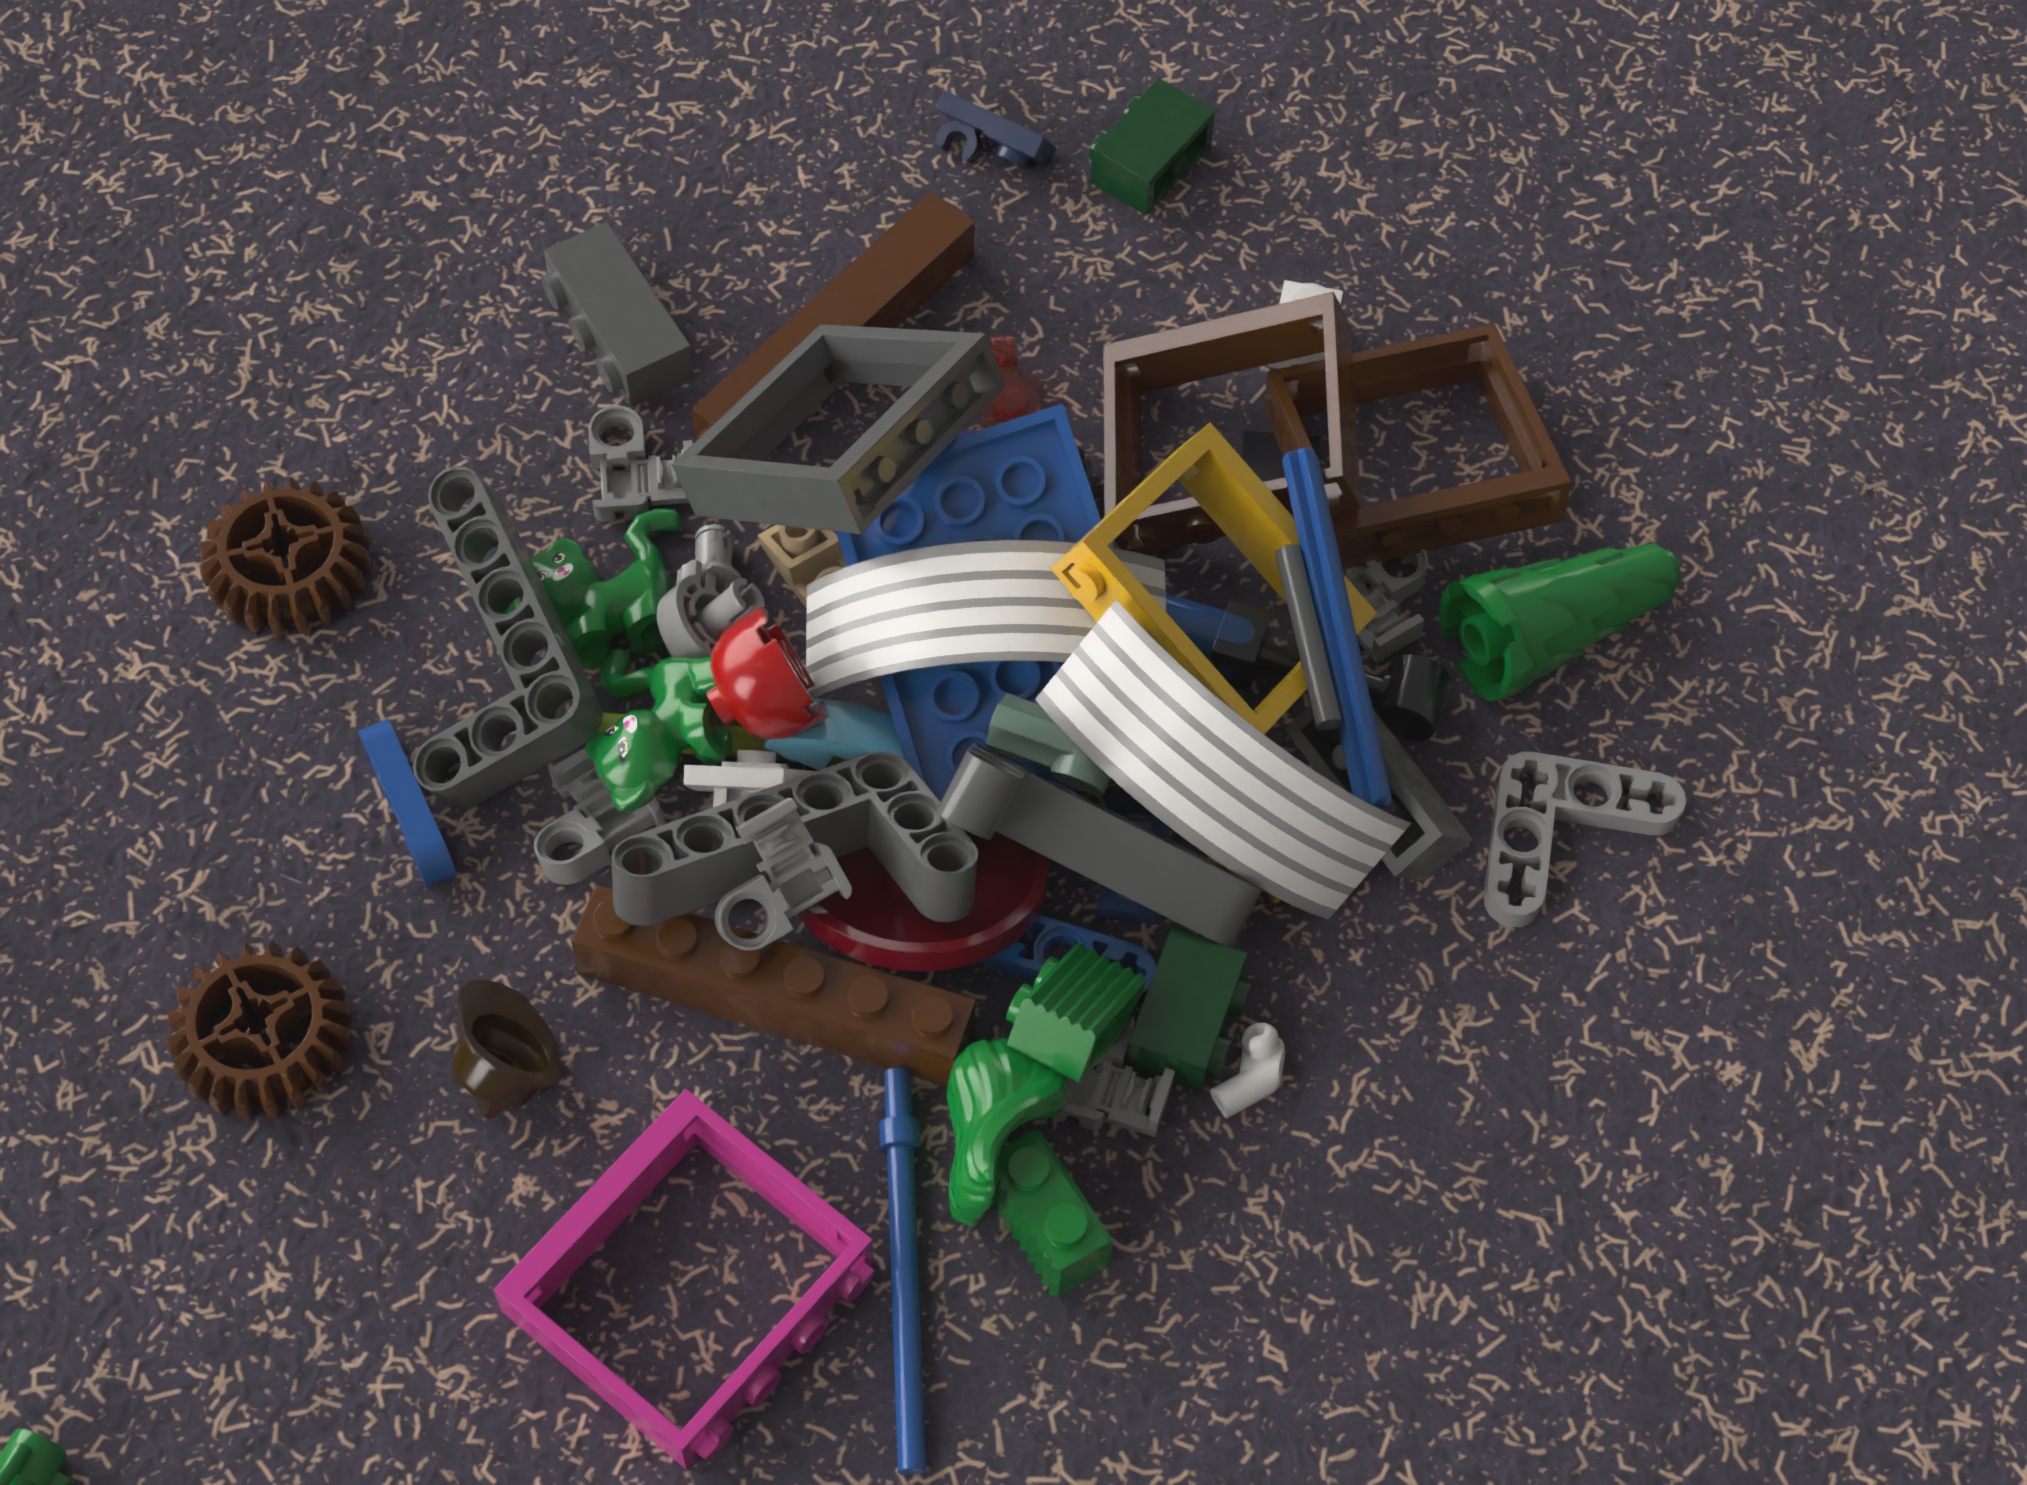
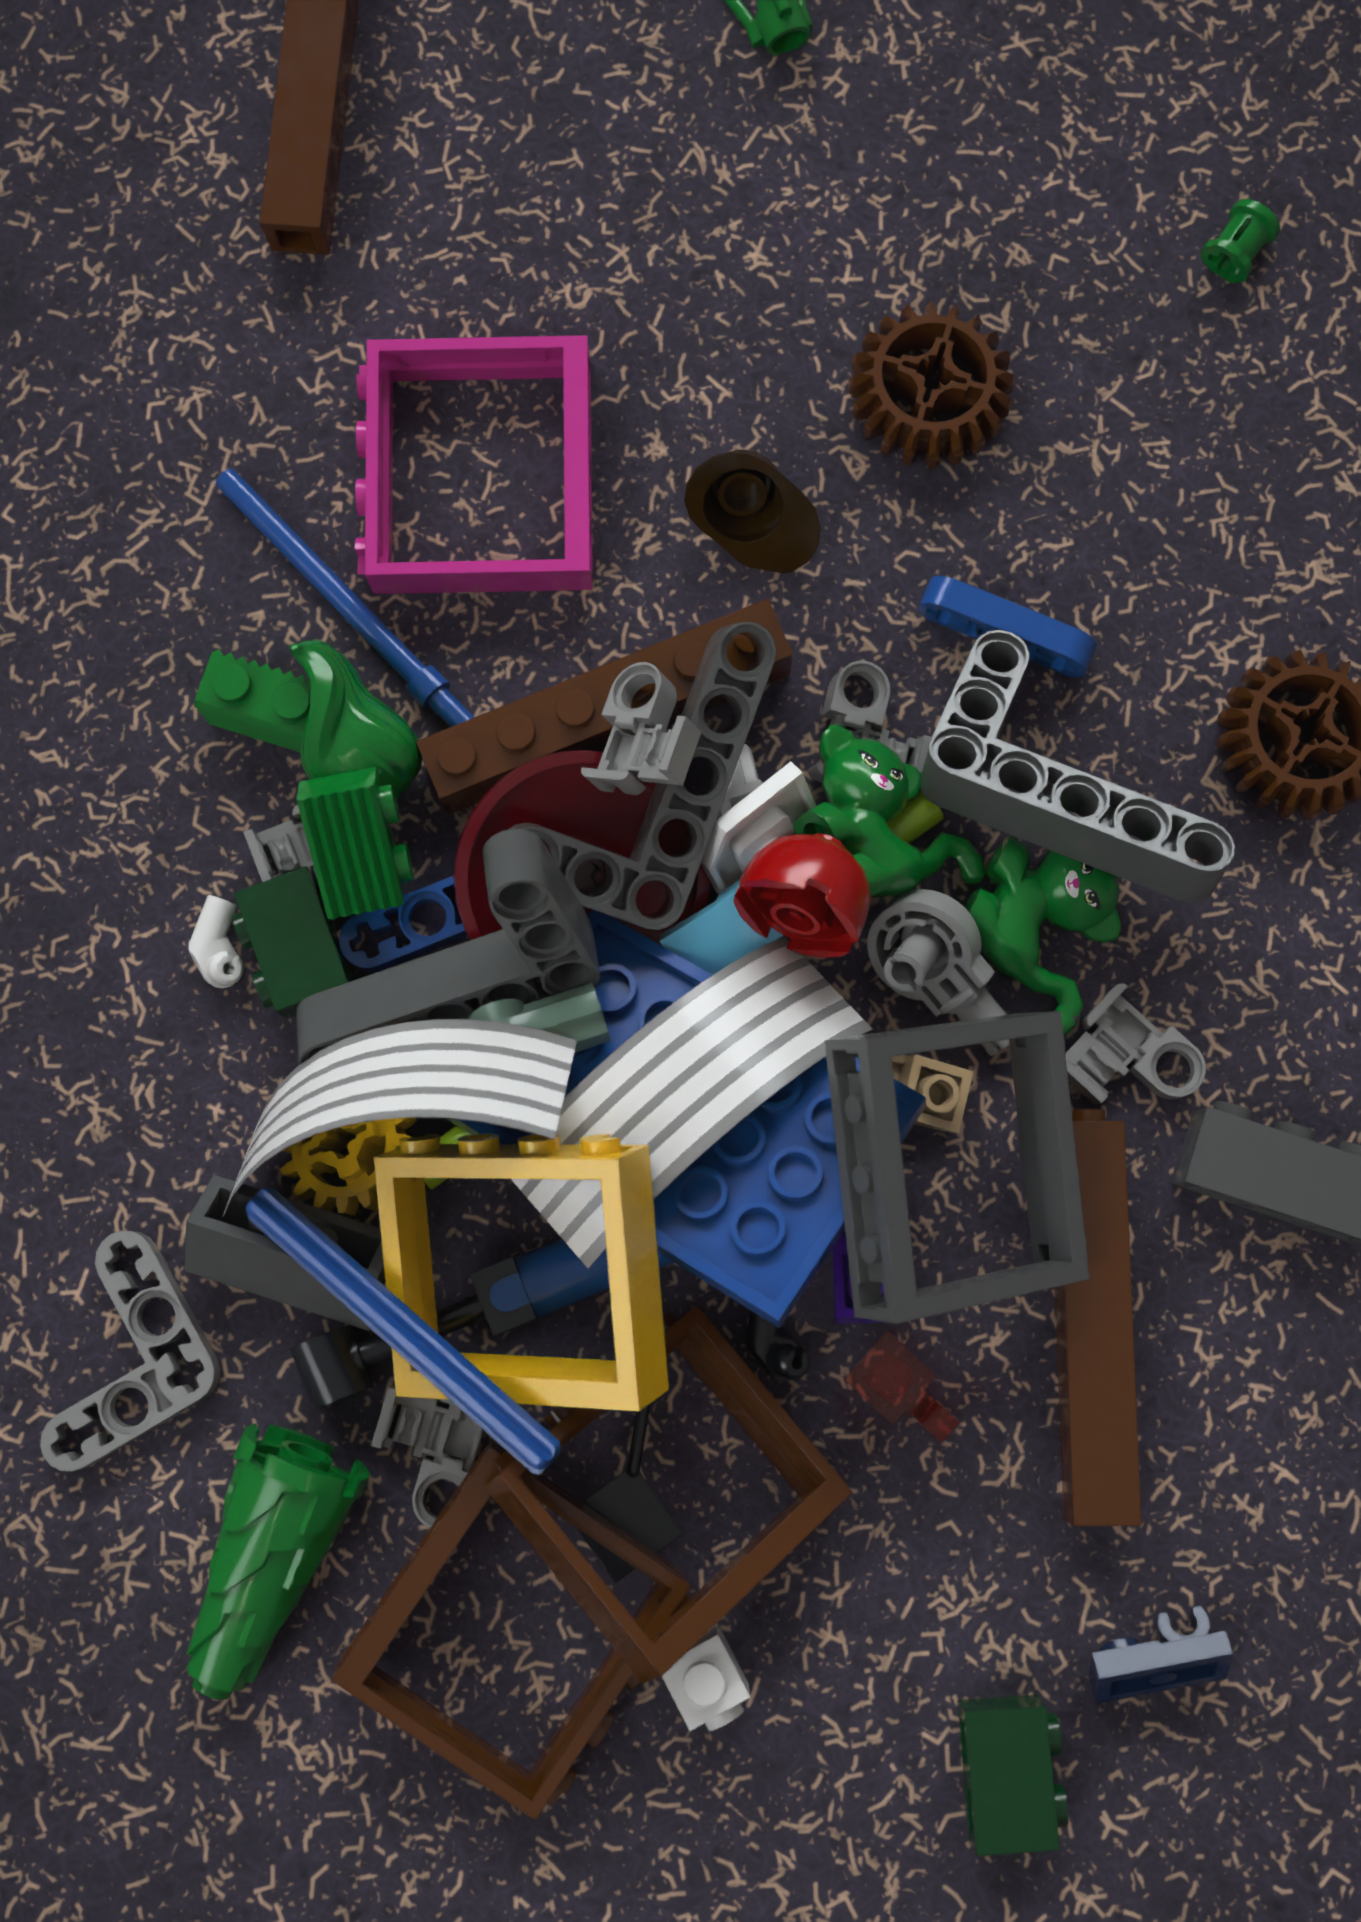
camera: 145 degrees right, 20 degrees up
dark grey bar [1275,544,1342,730] -> none

